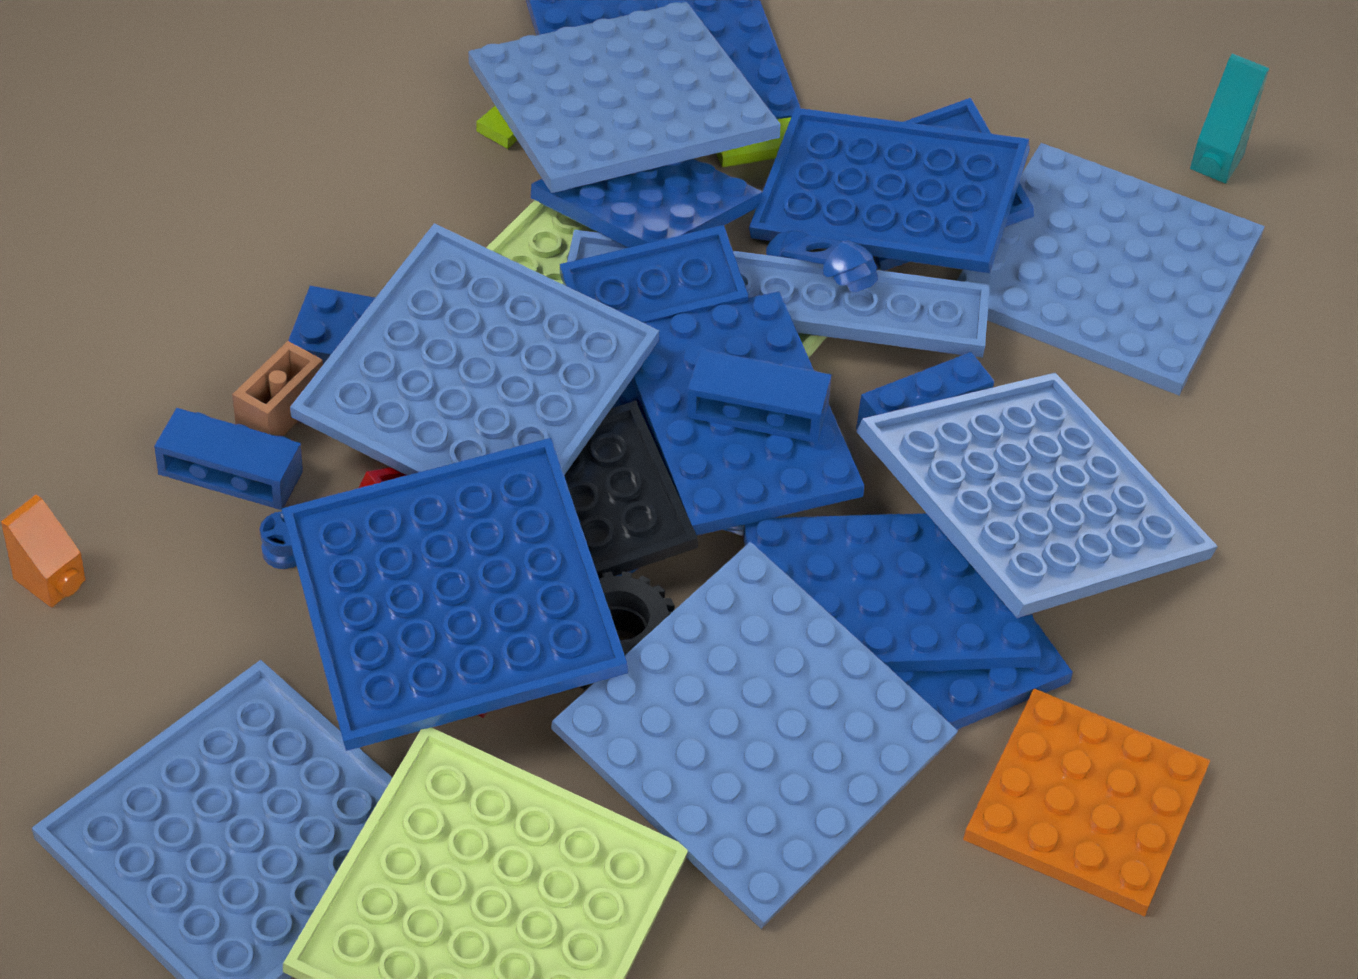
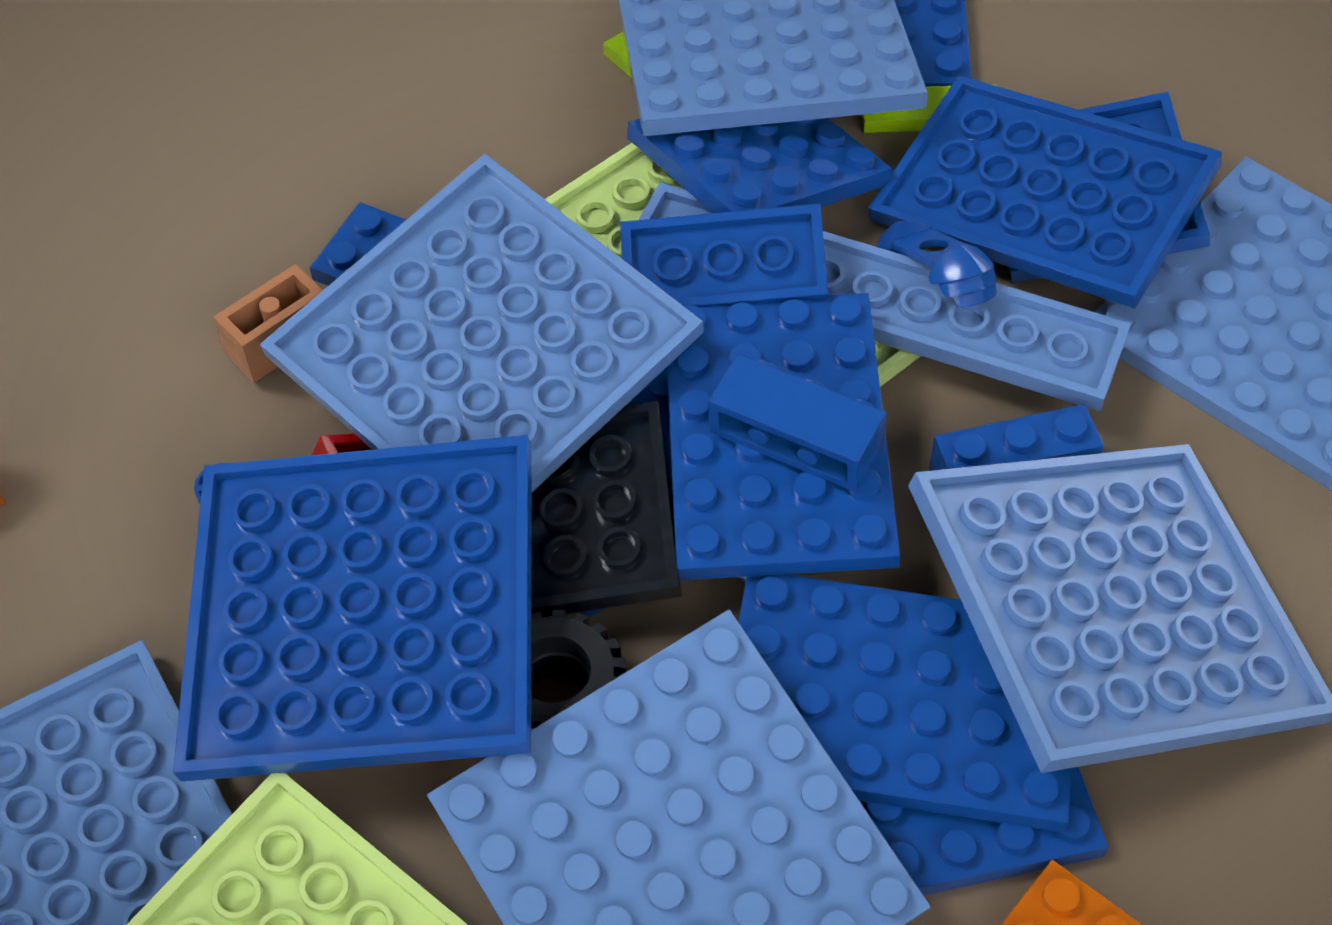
camera: 20 degrees right, 5 degrees up
blue brick [154,408,303,510] -> none

